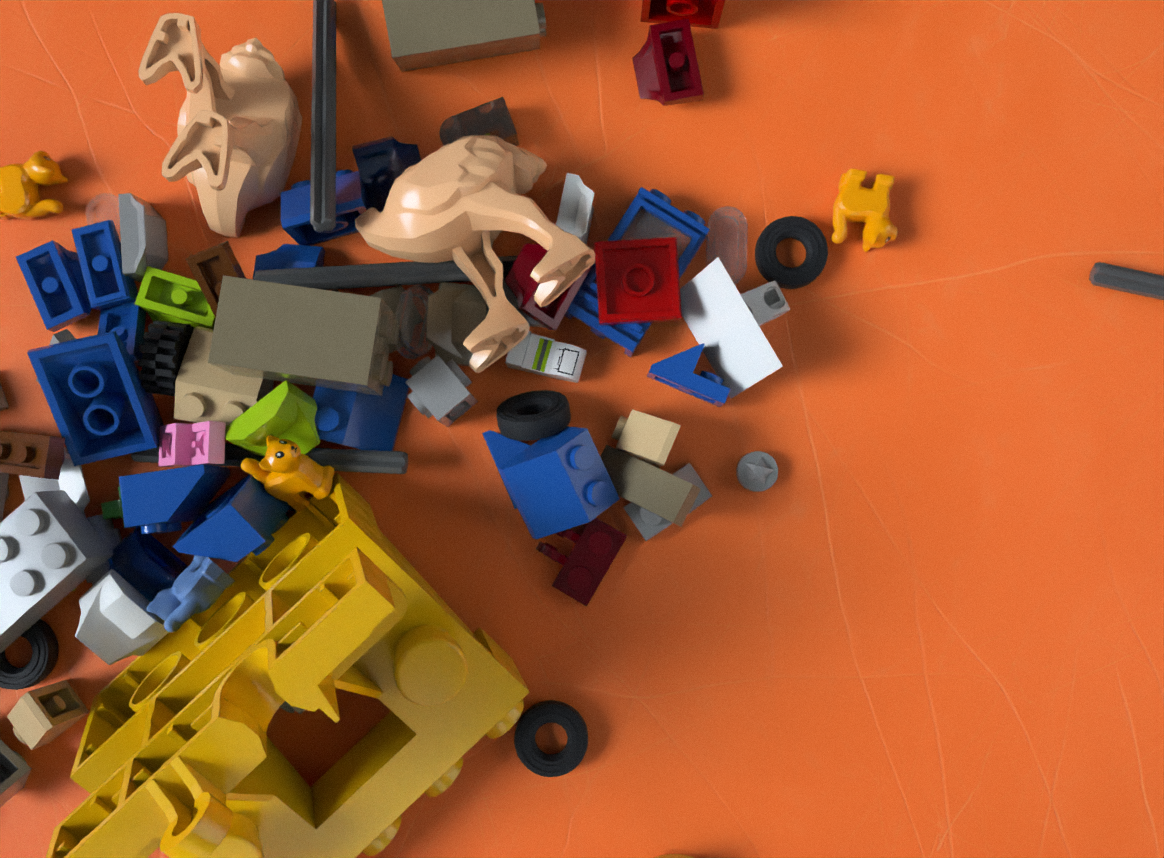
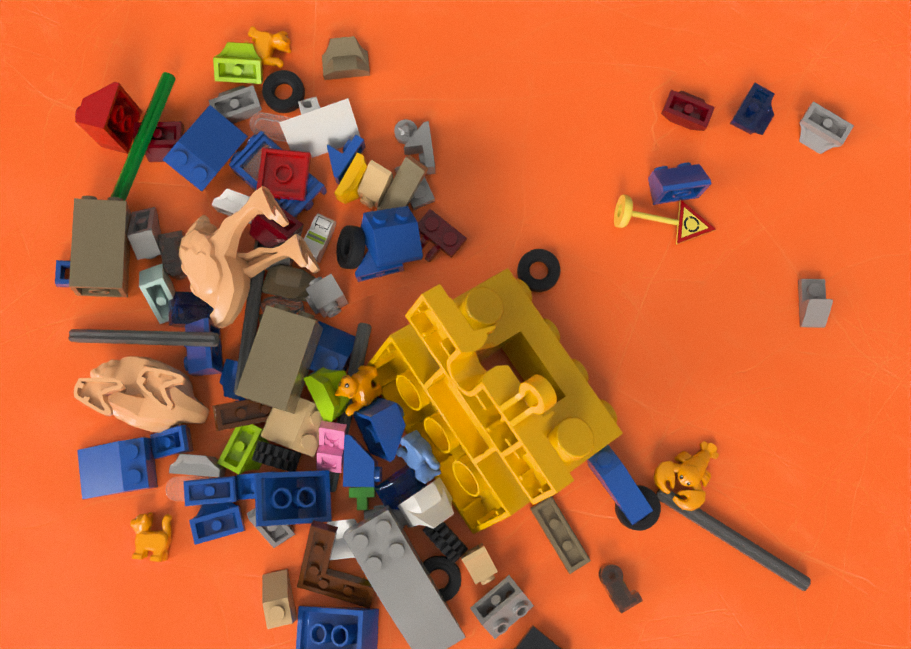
camera: 85 degrees left, 5 degrees down
none -> slope [77,437,158,499]
none -> green axle [111,72,176,201]
none -> light grey slope [127,207,163,260]
none -> light aqua slope [139,264,183,324]
none -> blue slope [150,425,193,459]
none -> blue slope [163,105,248,191]
none -> light grey slope [208,85,262,124]
none -> lime slope [213,42,263,84]
none -> dark tan slope [322,36,370,80]
none -> yellow slope [334,152,368,204]
none -> light grey slope [404,121,435,175]
none -> black tyre [423,522,468,564]

